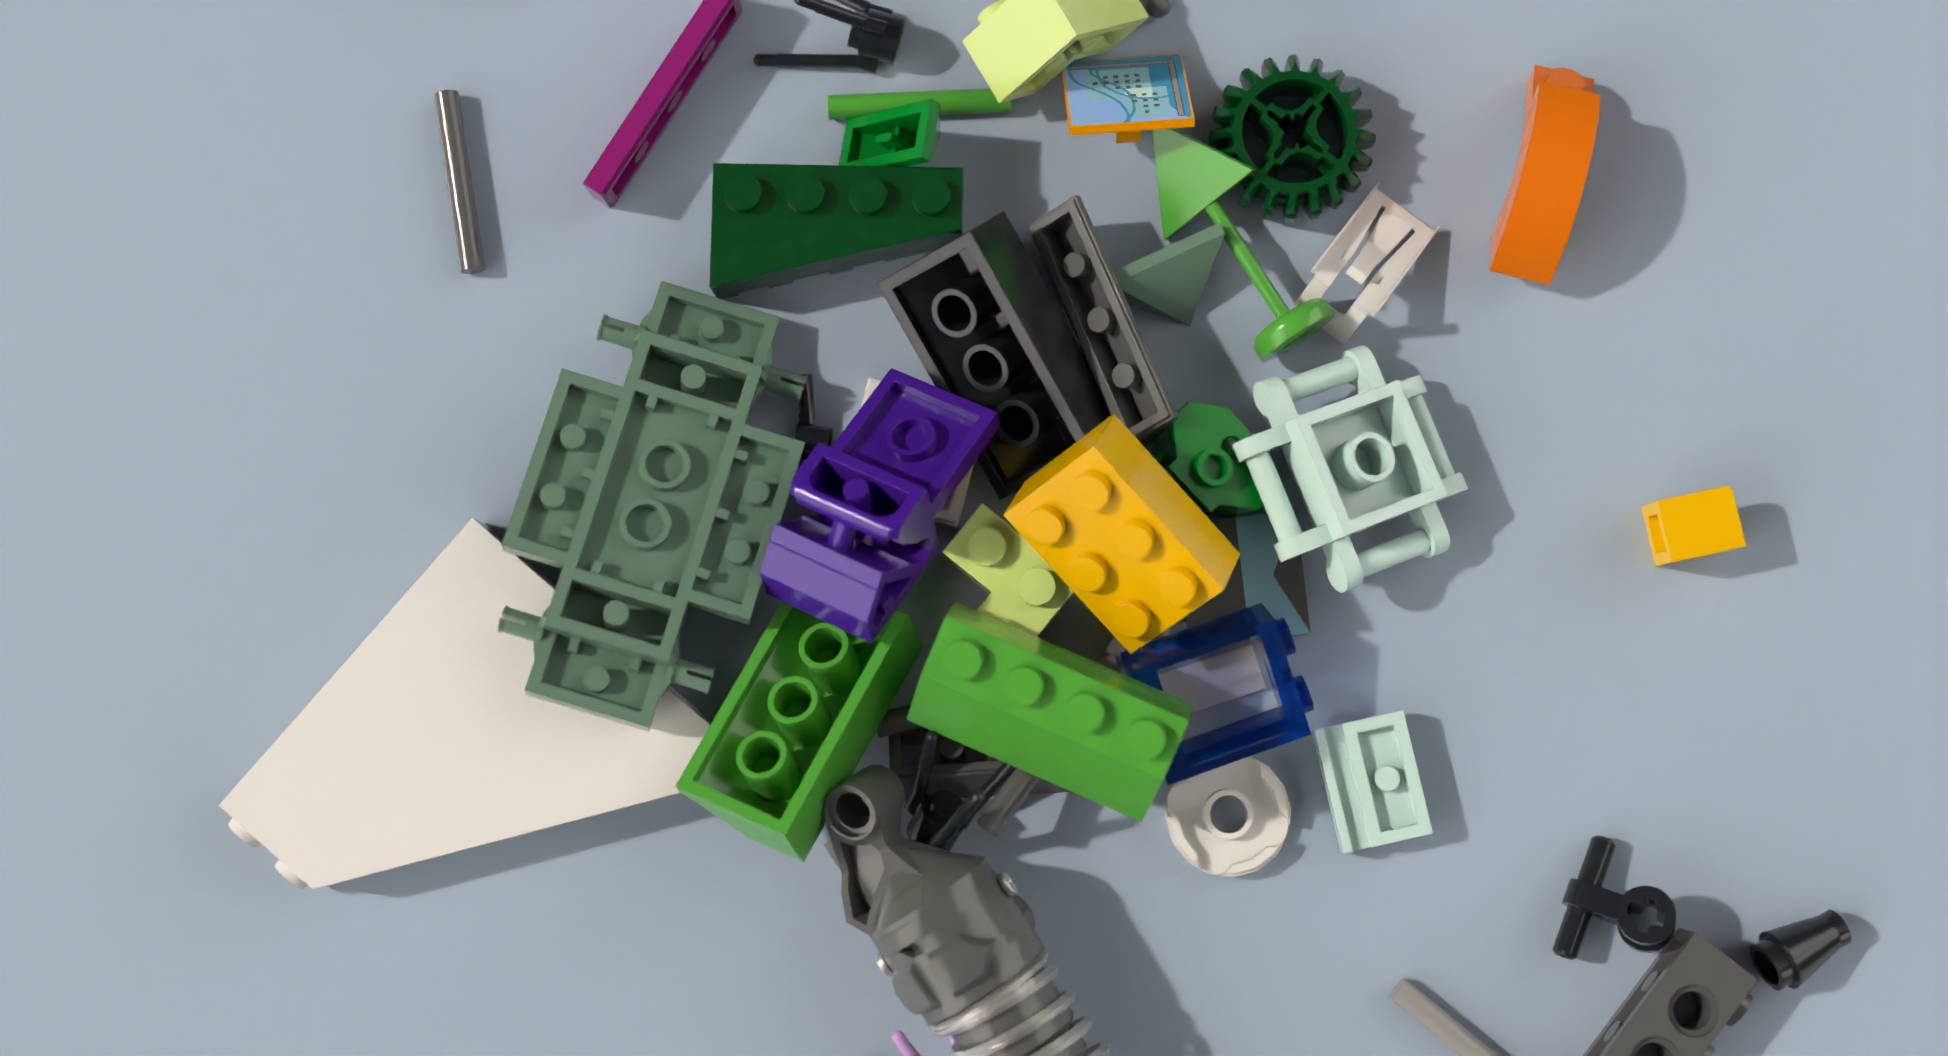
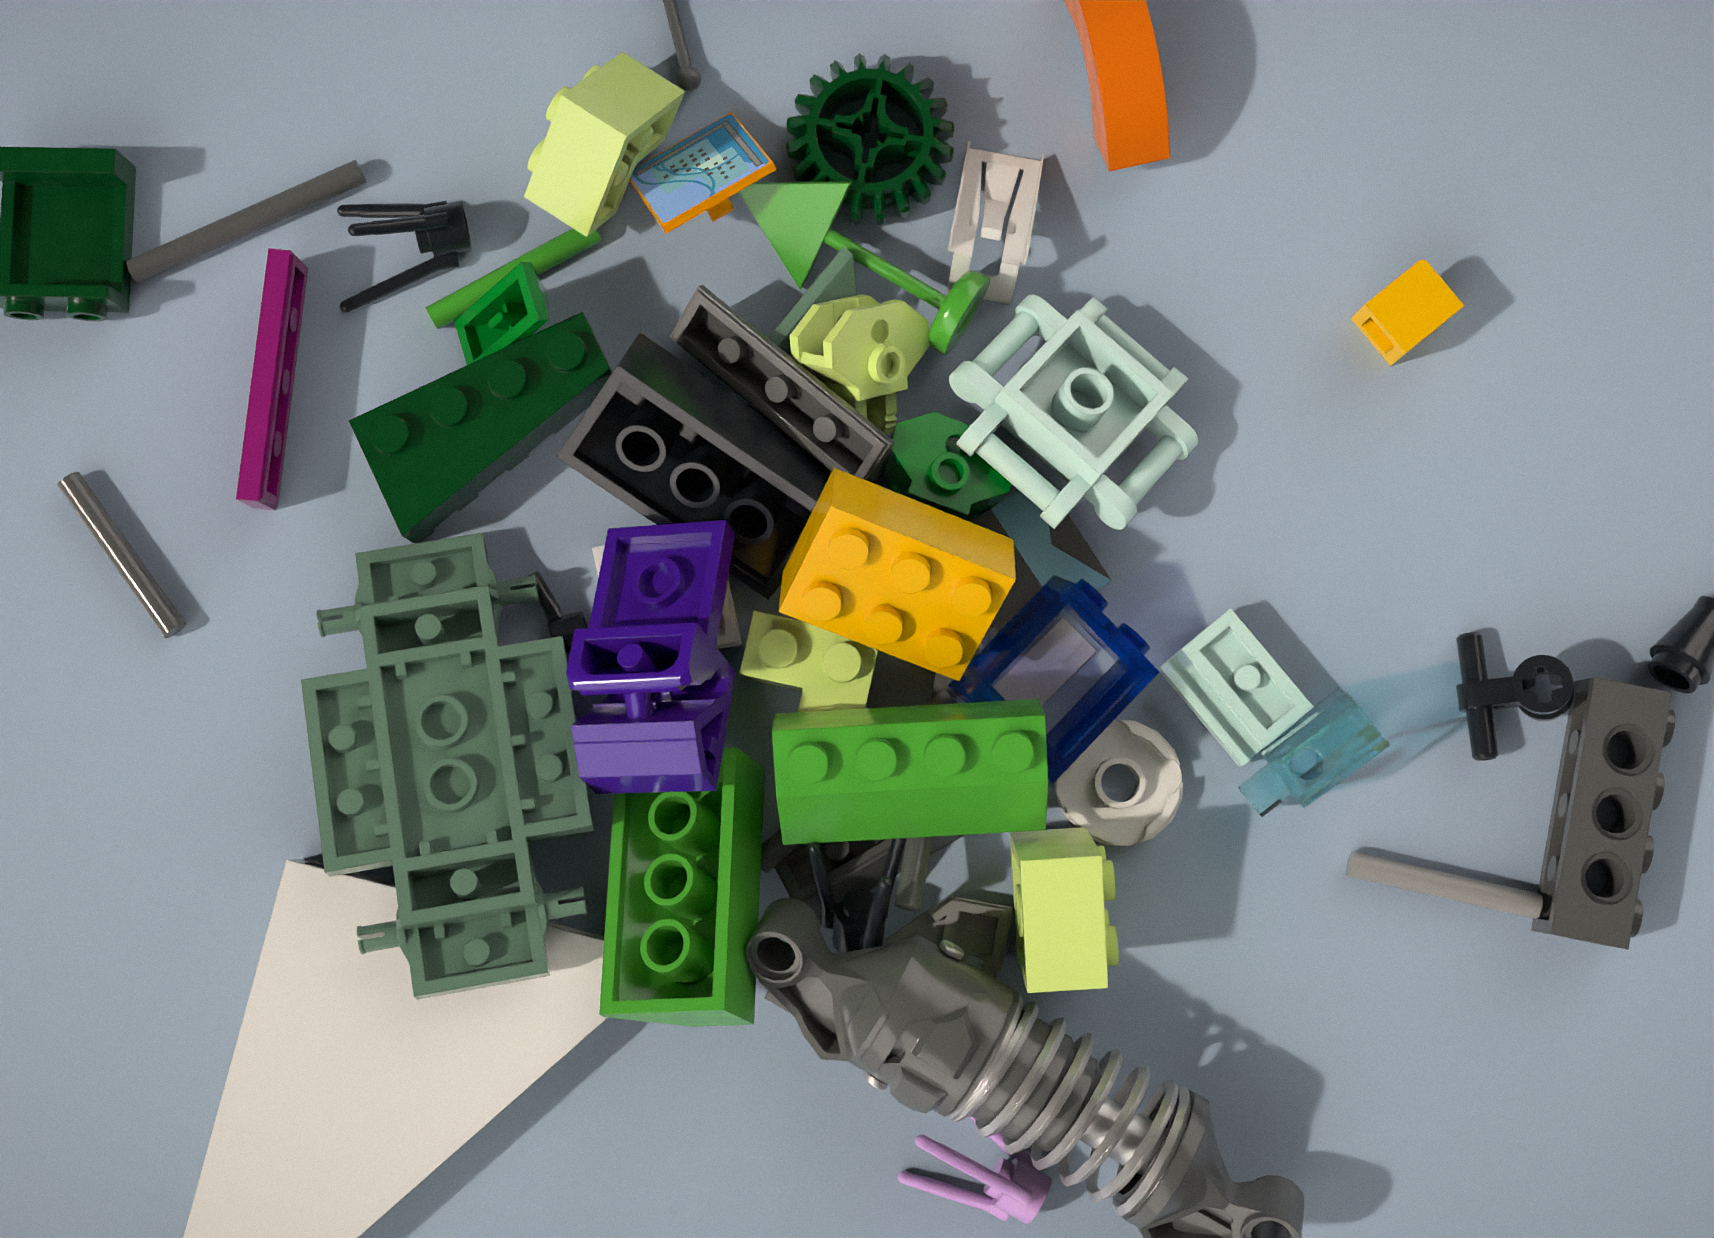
camera: 30 degrees left, 0 degrees up
none -> yellowish green hinge [790,294,930,435]
none -> light grey tile [885,895,1013,971]
none -> yellowish green brick [1010,827,1119,993]
none -> clear light blue torso [1238,687,1391,817]

